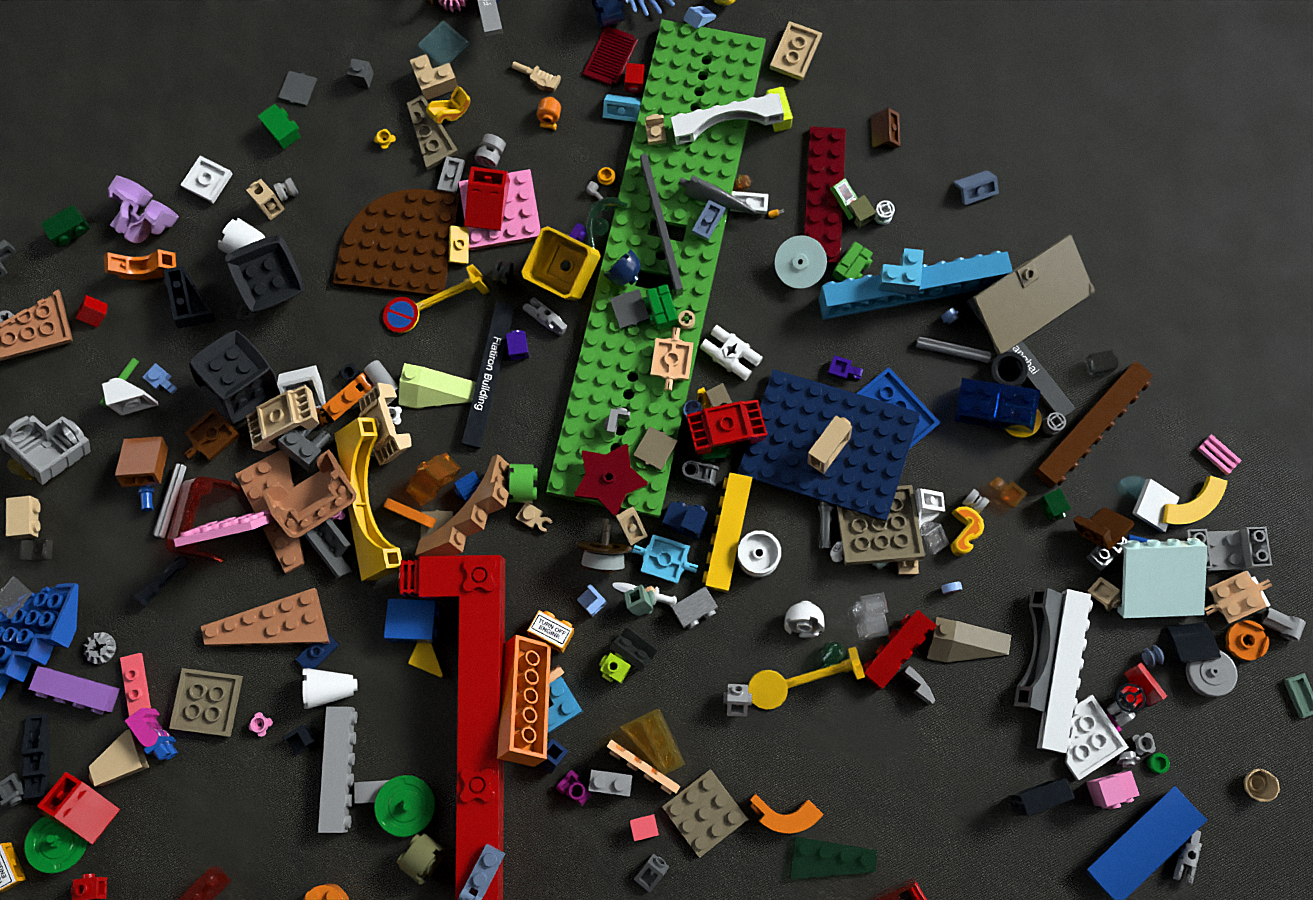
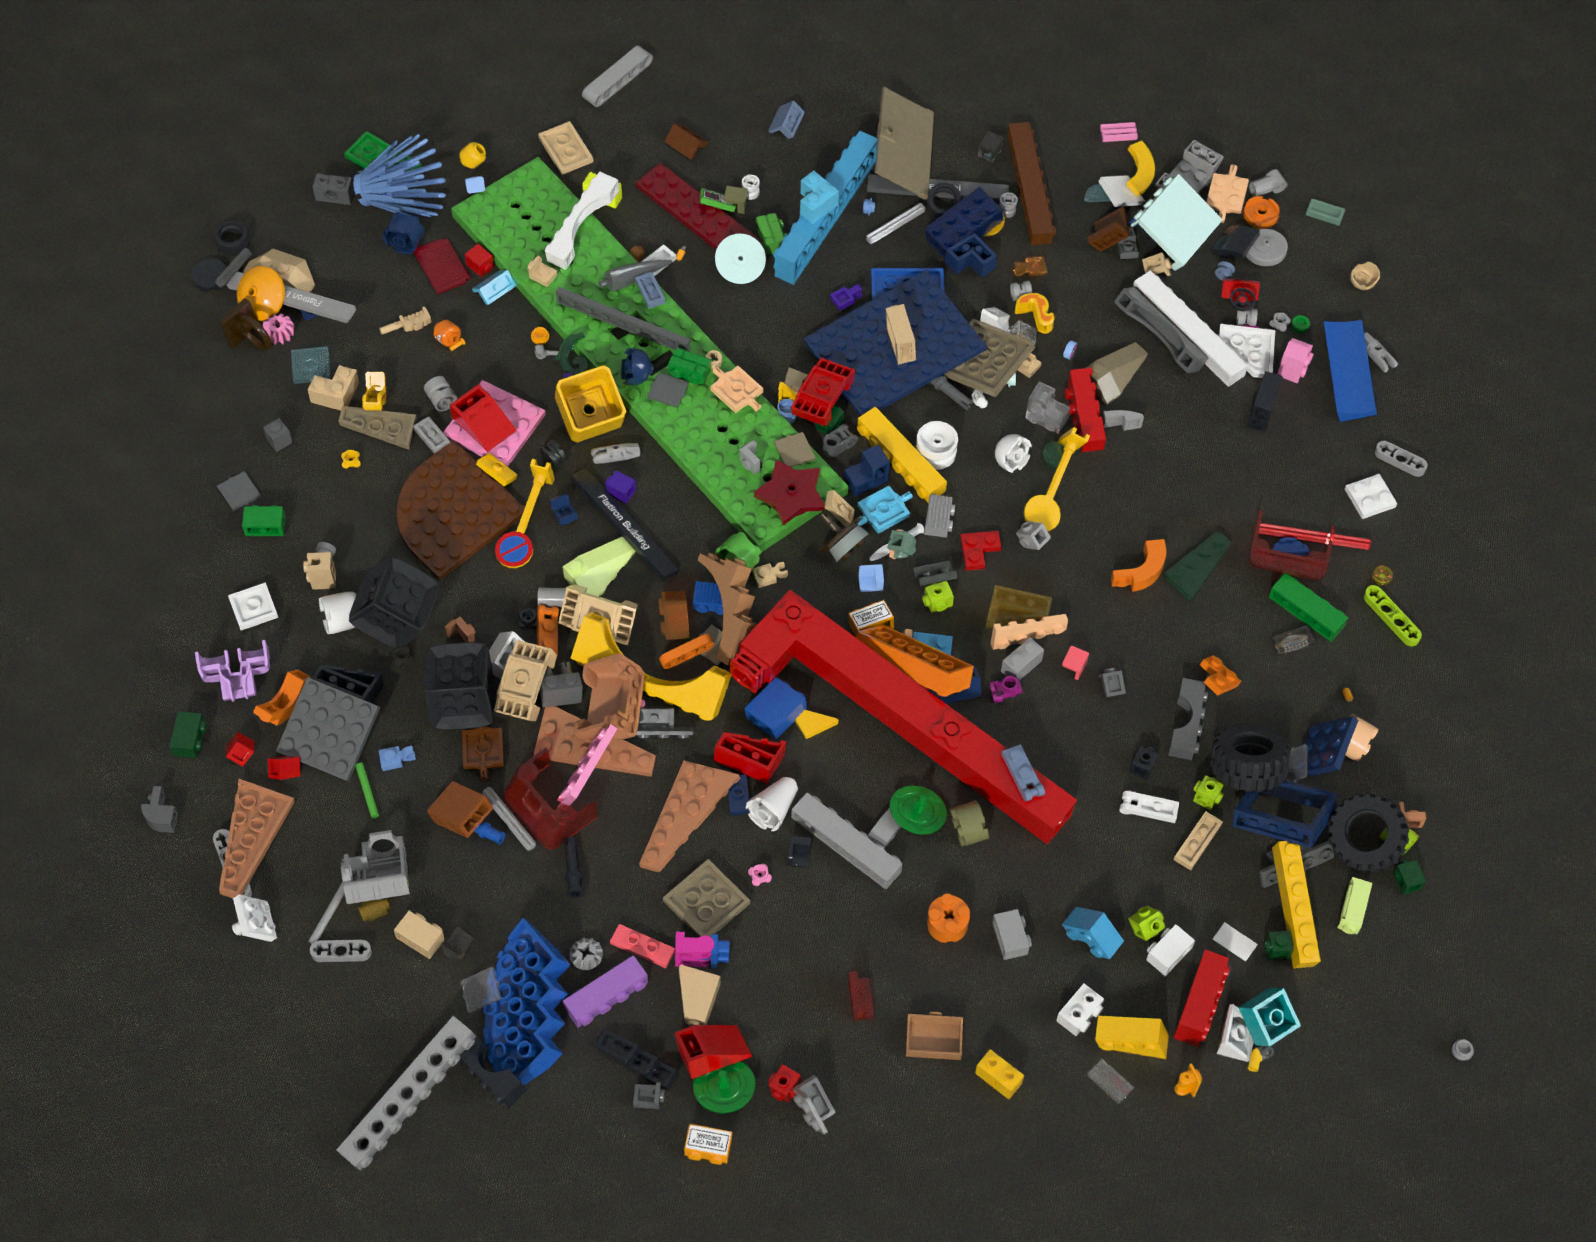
camera: 55 degrees left, 15 degrees down
white slope [102,378,159,415] -> none
dark tan plate [662,769,748,858] -> none
white pin [700,325,763,381] -> none
dark green brick [1038,488,1071,521] -> none
light grey plate [1116,751,1140,768] -> none
none -> red panel [226,731,254,767]
none -> dark grey plate [276,677,380,781]
none -> nougat bracket [444,616,476,642]
none -> dark blue bracket [549,493,578,525]
none -> light grey beam [582,46,653,107]
none -> red wedge [714,732,787,784]
none -> dark blue brick [945,233,997,277]
none -> red plate [960,531,1001,570]

